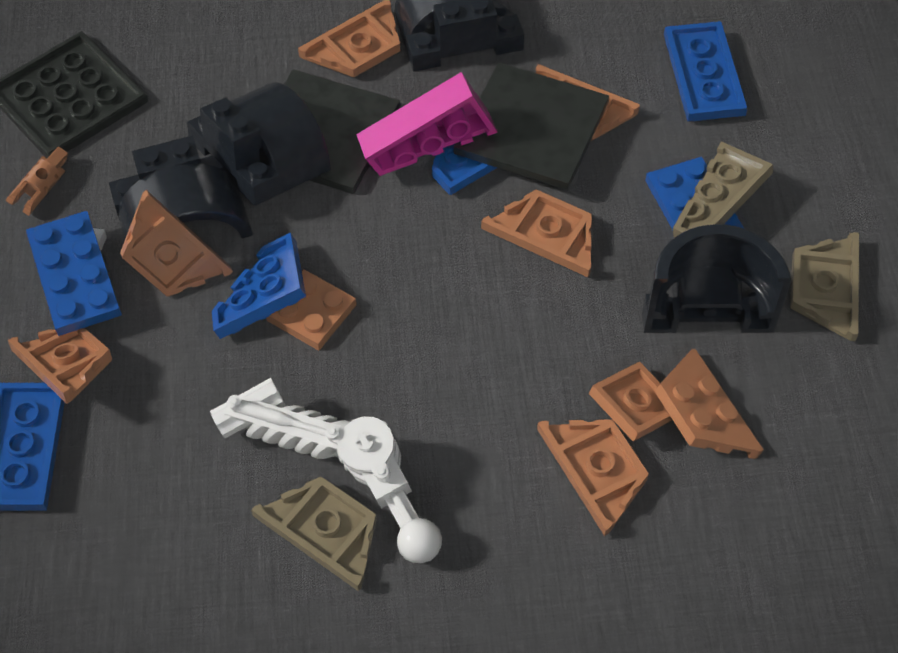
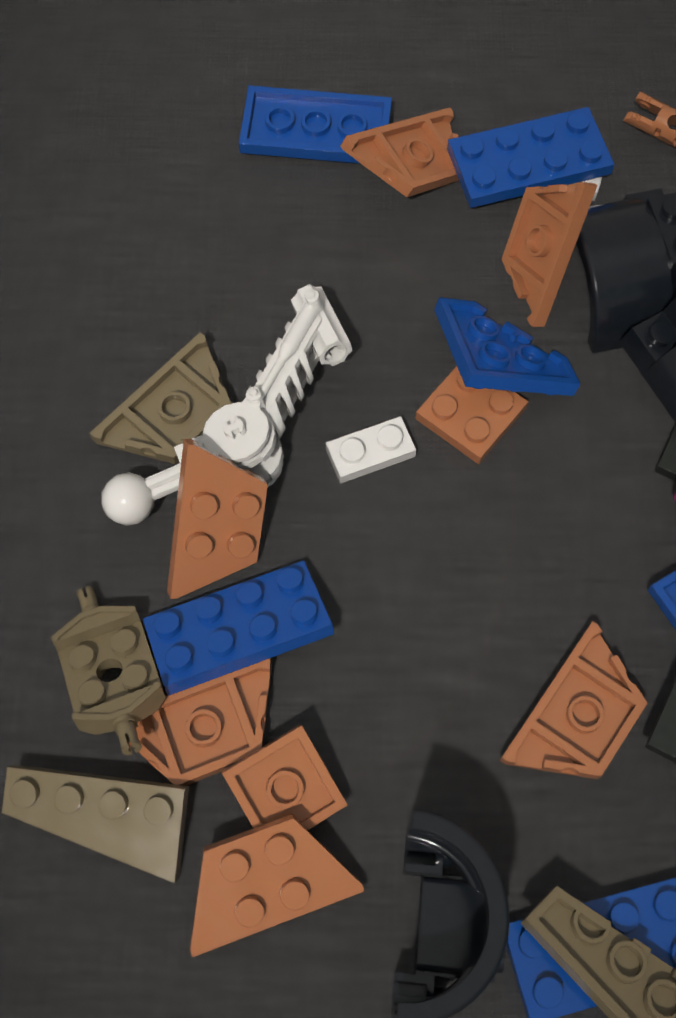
camera: 95 degrees right, 10 degrees up
none -> dark tan wing [2,764,189,883]
none -> dark tan plate [51,586,166,755]
none -> blue plate [142,560,334,696]
none -> nougat wing [167,439,268,599]
none -> white plate [326,416,416,484]

